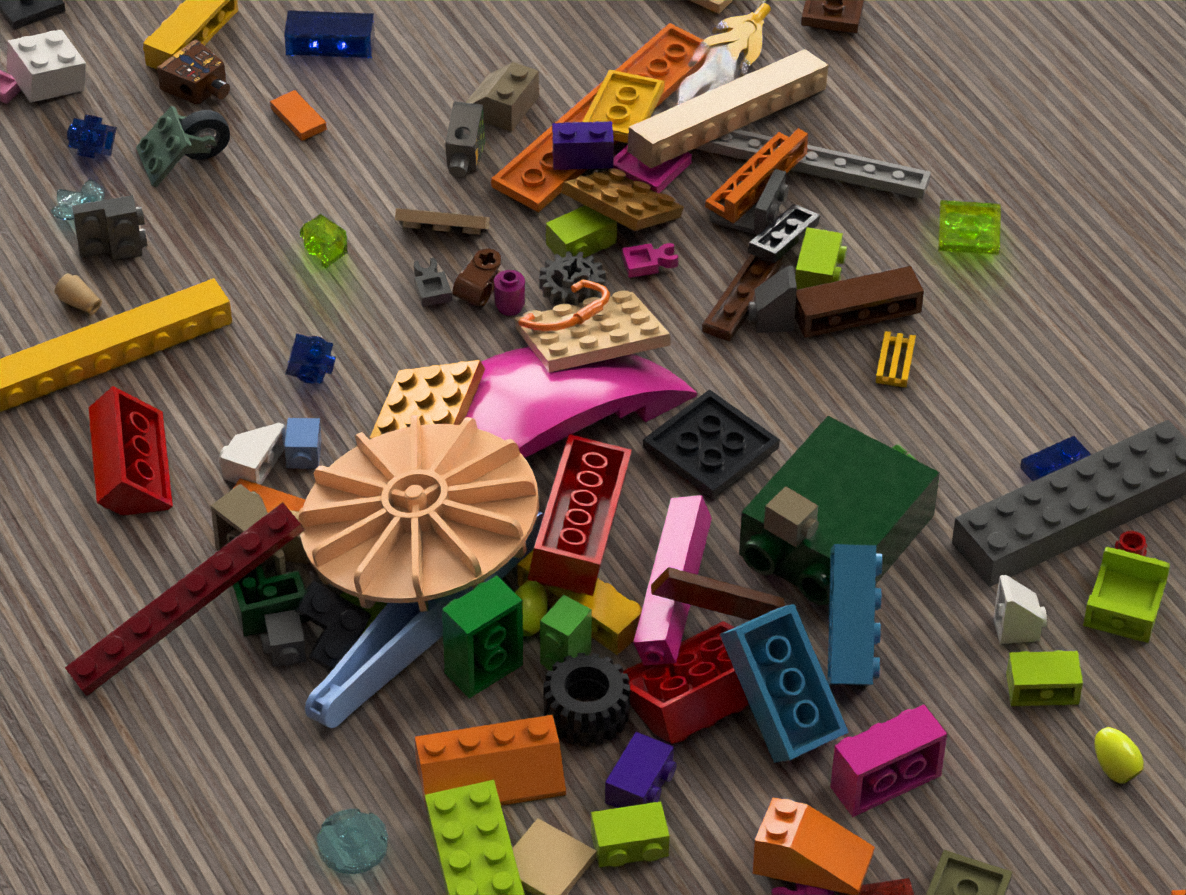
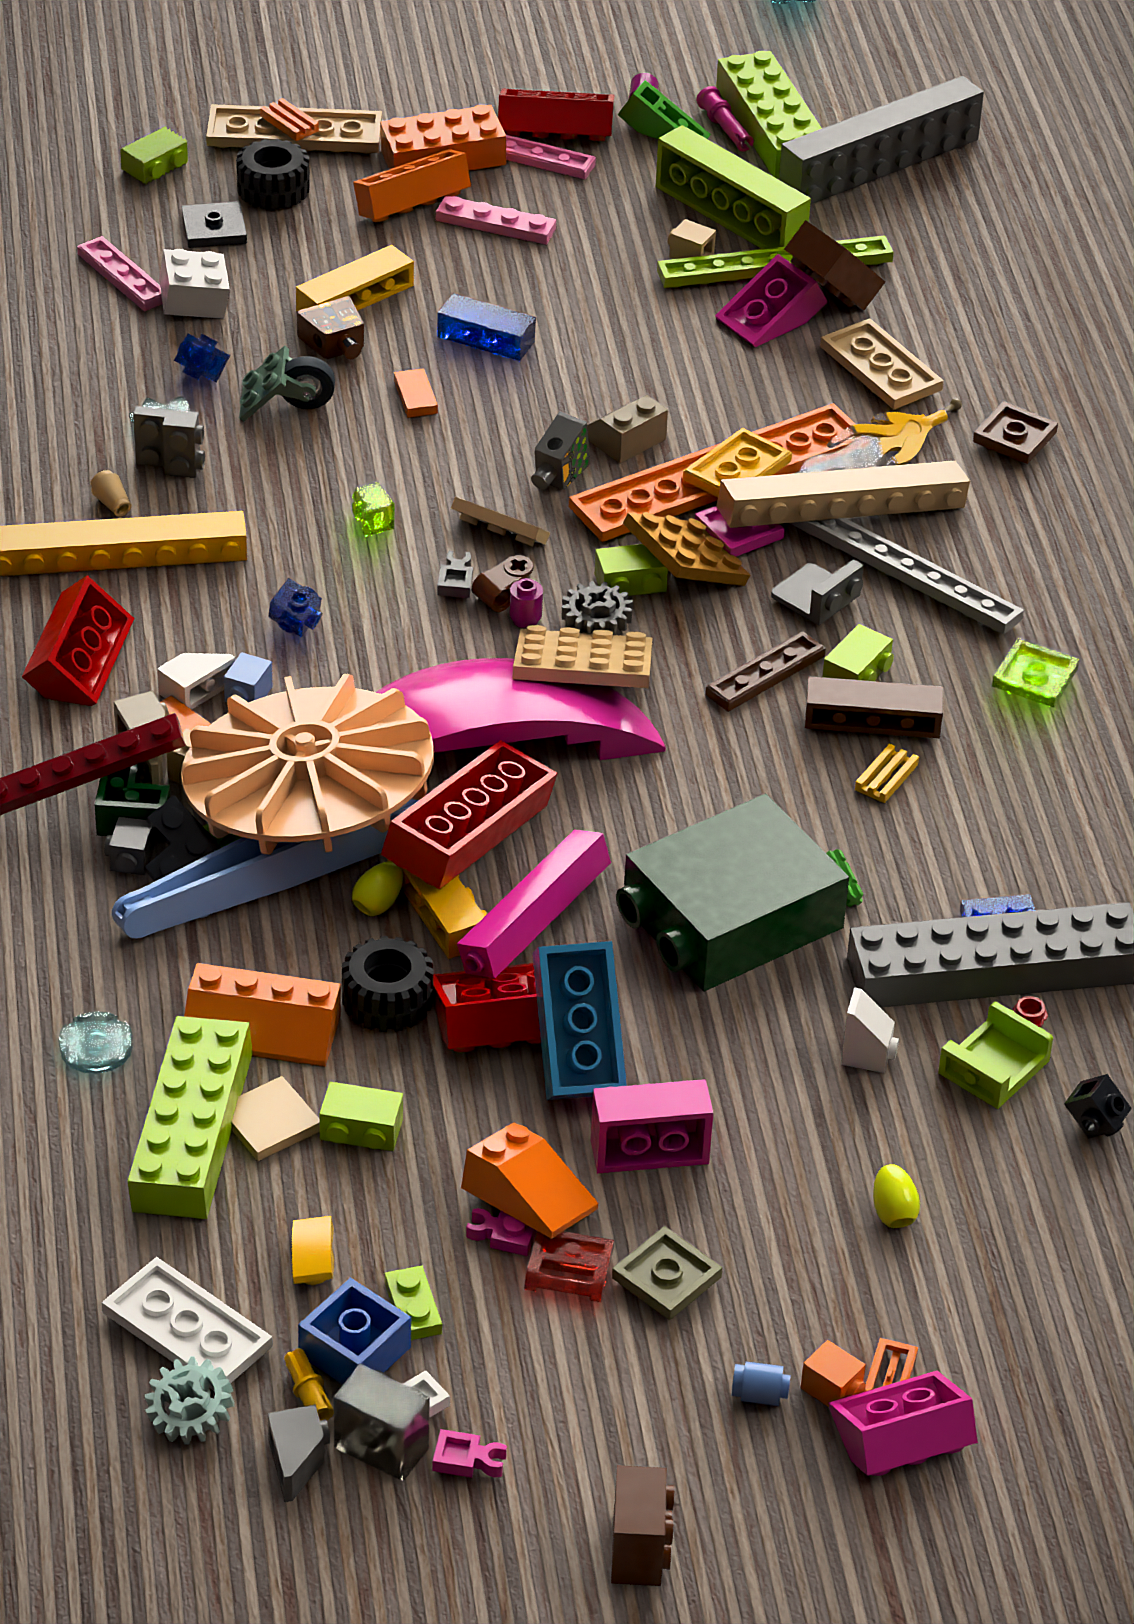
camera: 20 degrees right, 5 degrees down
plate [369,360,485,439] -> none
green brick [442,576,523,699] -> none
orange piece [518,279,610,331] -> none
bright green brick [540,594,592,671] -> none
dark purple brick [552,121,614,170] -> none
dark purple brick [605,732,677,808] -> none
dark pink plate [622,243,678,278] -> none
black plate [643,389,780,499] -> none
reddish brown tile [651,567,785,621] -> none
orange fence [705,128,808,224] -> none
black plate [748,204,820,264] -> none
dark grey slope [748,265,797,333] -> none
dark tan brick [764,487,819,547] -> none
dark azure brick [827,544,882,686] -> none
lime brick [1006,650,1083,706] -> none

